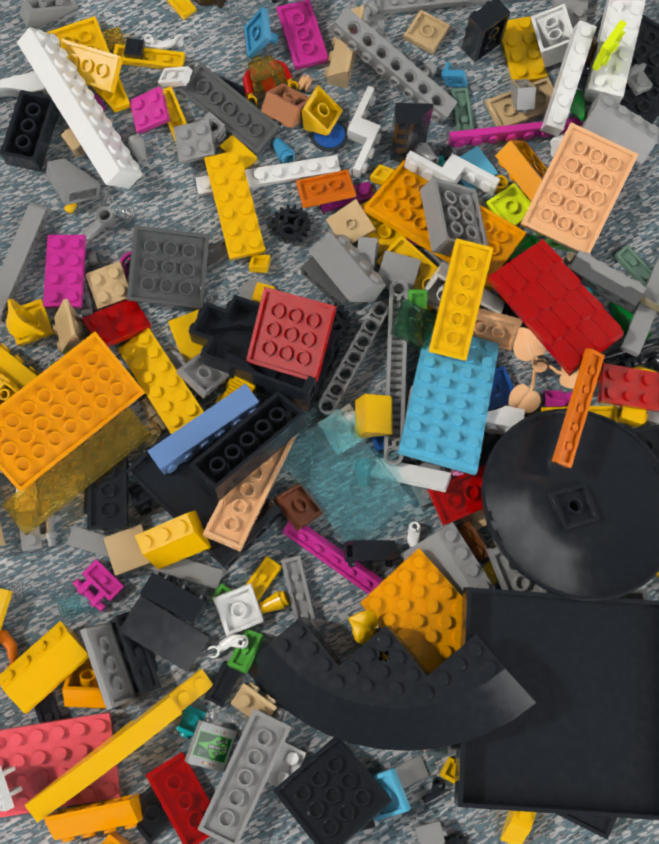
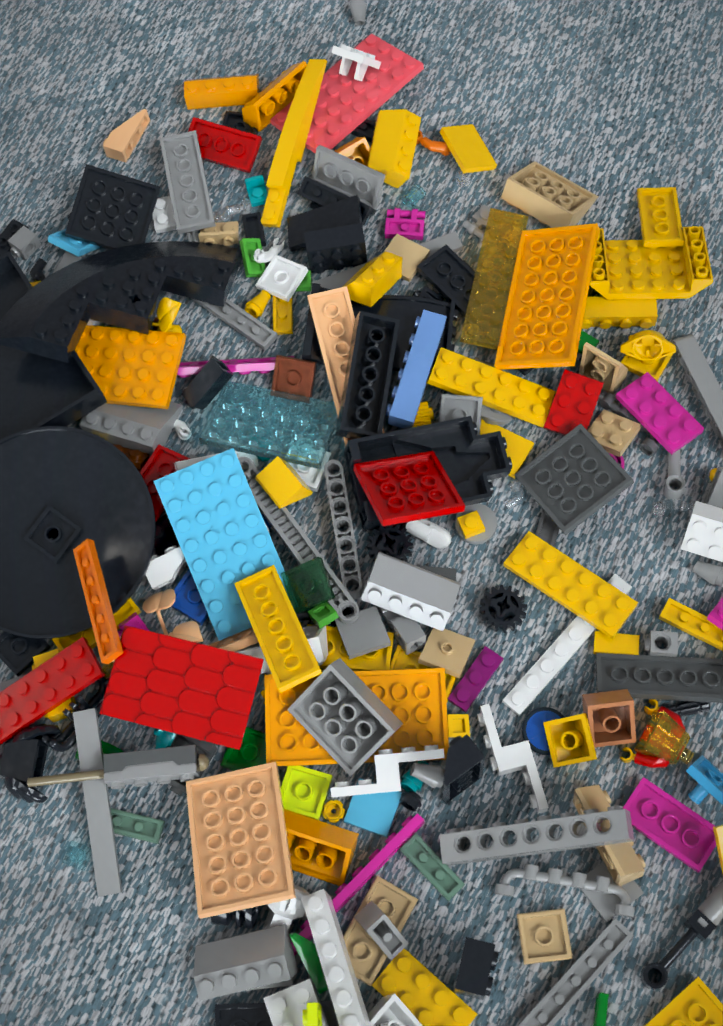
camera: 155 degrees right, 10 degrees down
light grey plate [173,119,216,164] -> none
tile [185,720,237,772] -> none
yellow plate [248,255,271,273] -> none
dark azure cone [272,137,295,163] -> none
orange tile [296,169,356,208] -> none
light nougat plate [298,74,313,92] -> none
dark azure bracket [441,62,468,87] -> none

